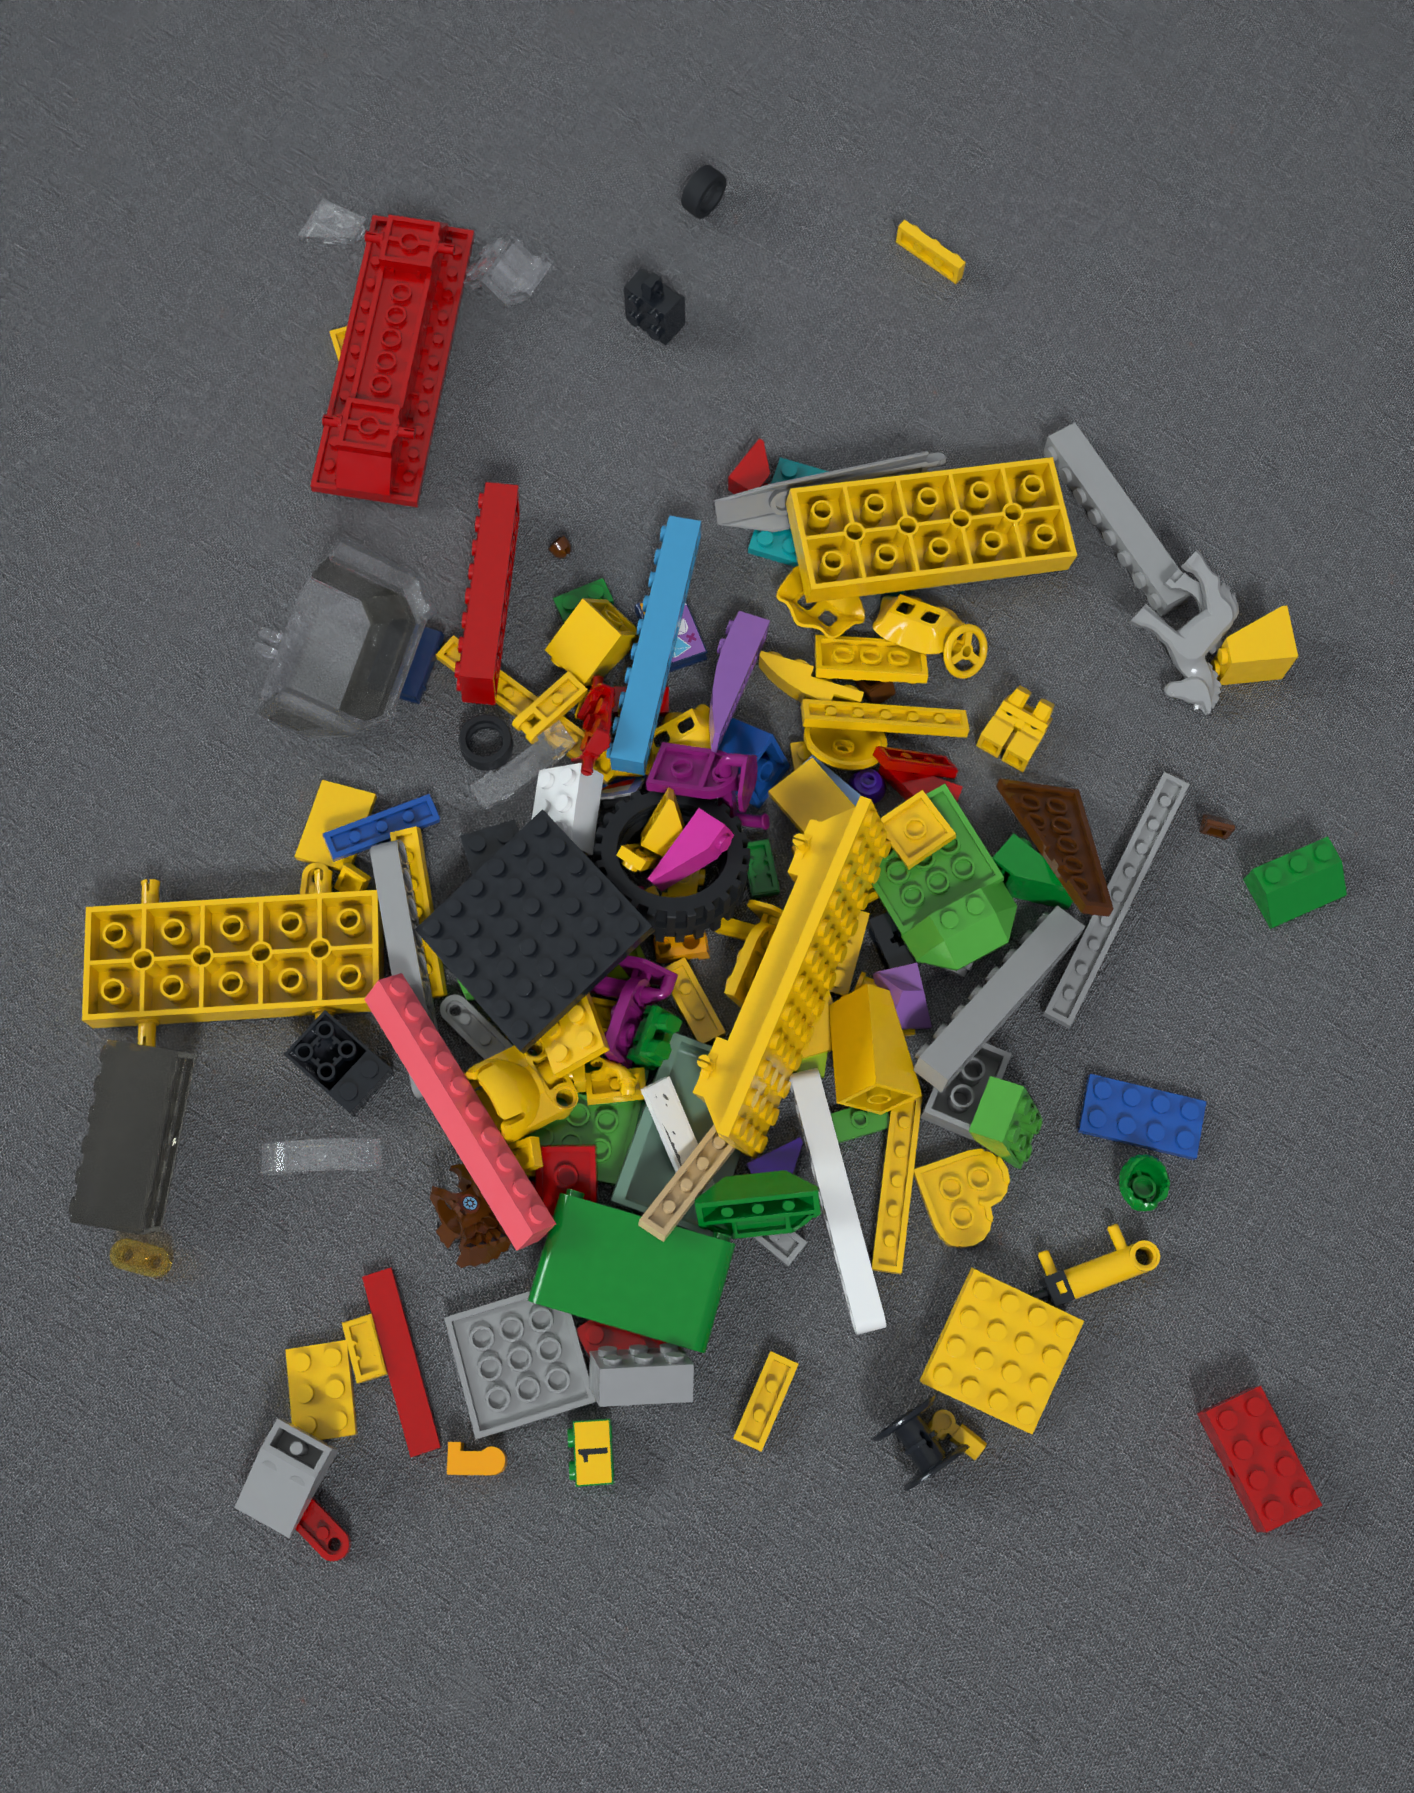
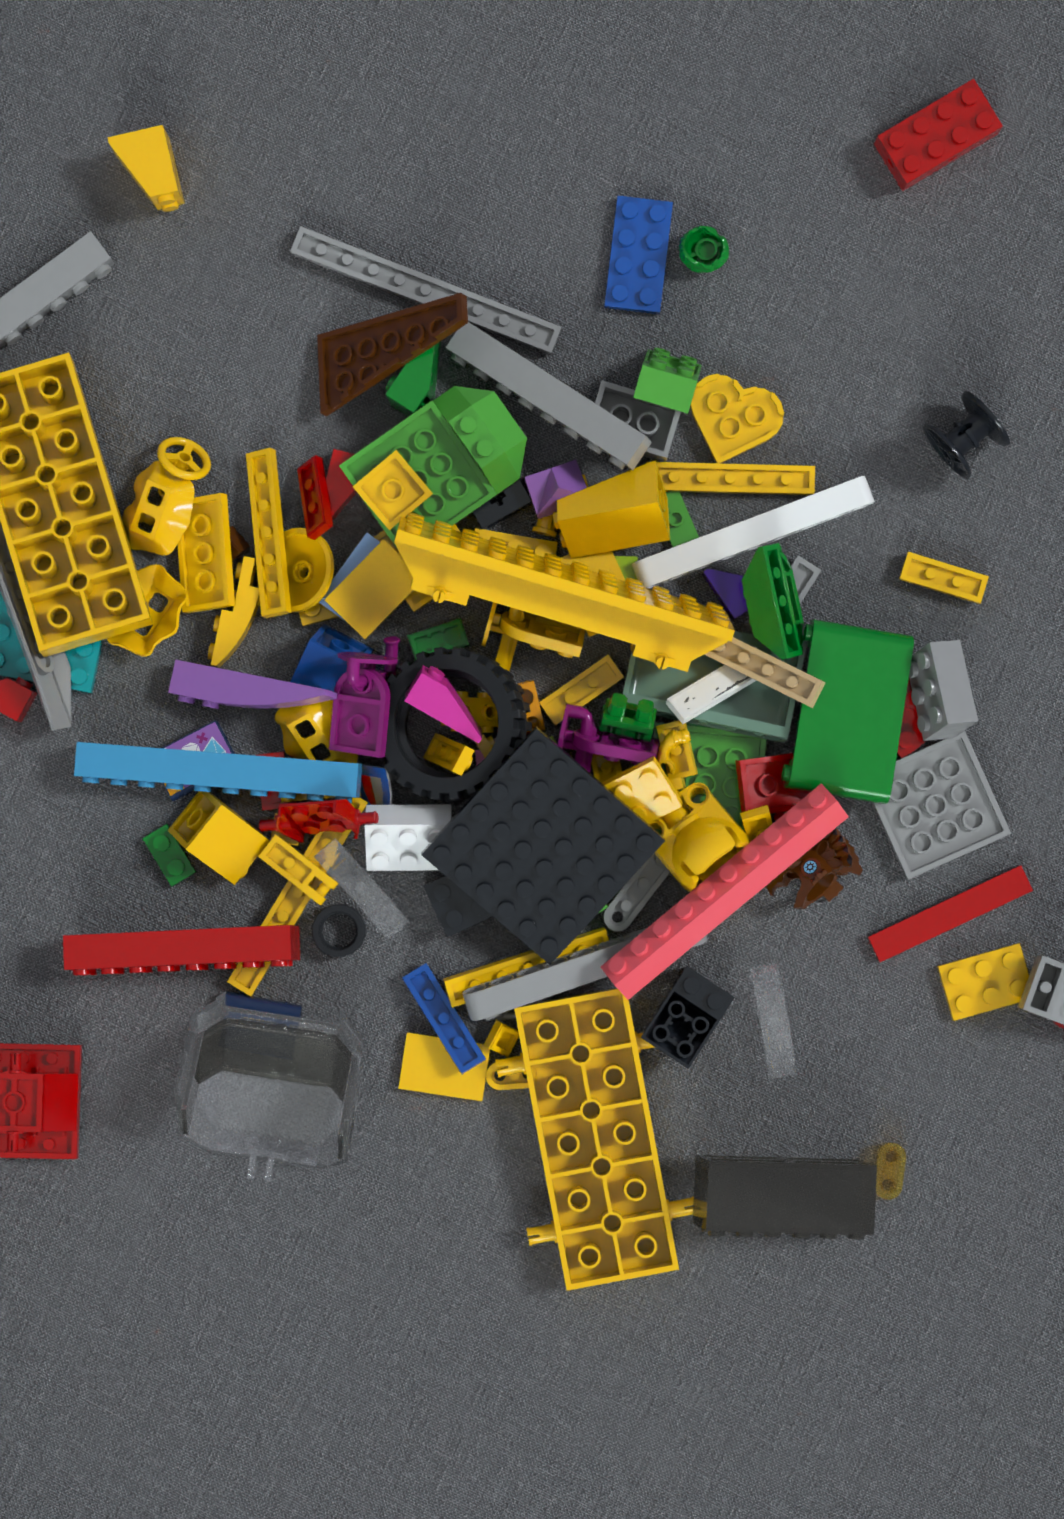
camera: 95 degrees left, 15 degrees up
yellow plate [342,1314,388,1384] -> none
light orange leg [447,1442,508,1475] -> none
reddish brown hinge [547,535,571,558] -> none
yellow brick [567,1419,615,1487] -> none
yellow slope [641,787,685,857] -> none
dark purple cone [848,769,886,804] -> none
yellow plate [919,1267,1084,1435] -> none
yellow bar [927,1409,987,1460] -> none
yellow hips [976,685,1055,772] -> none
yellow piece [1029,1224,1160,1307] -> none
light grey animal [1129,550,1239,715] -> none
reddish brown slope [1200,814,1235,840] -> none
green slope [1243,836,1347,929] -> none

